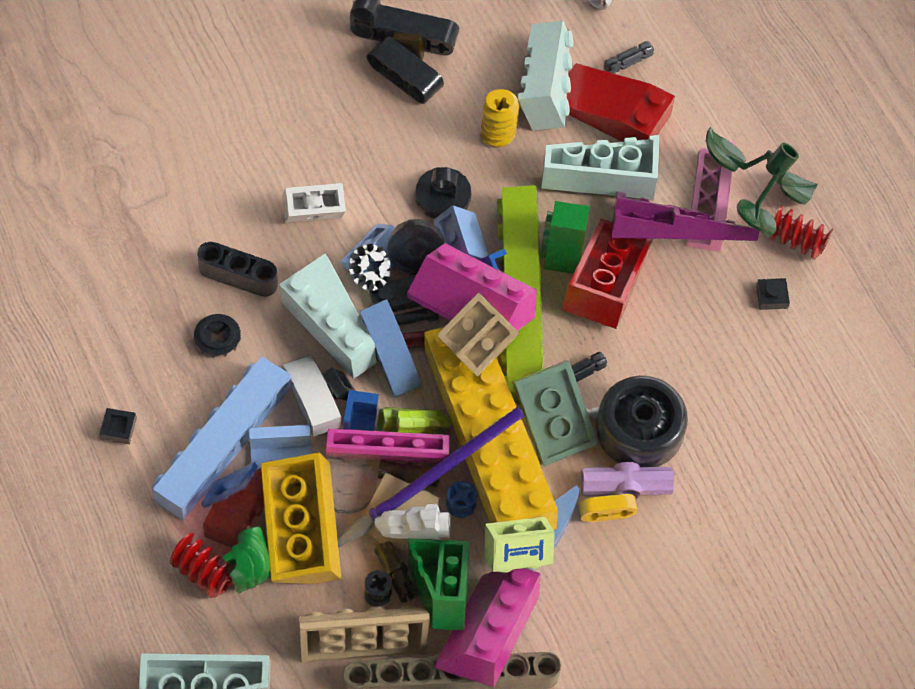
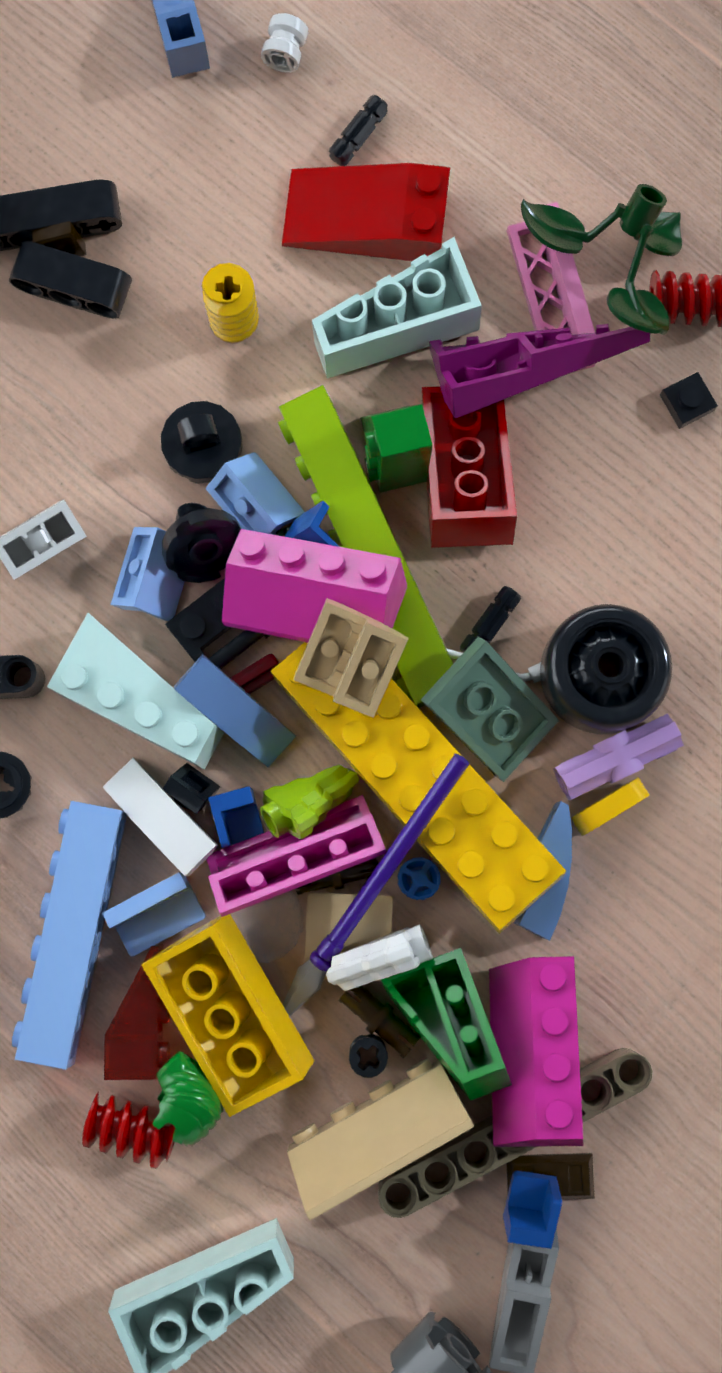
camera: 20 degrees left, 20 degrees up
clear blue piece [201,462,258,508] -> none
gear [349,243,394,290] -> none
yellowish green brick [484,517,555,573] -> none
light aqua wedge [518,21,573,131] -> none

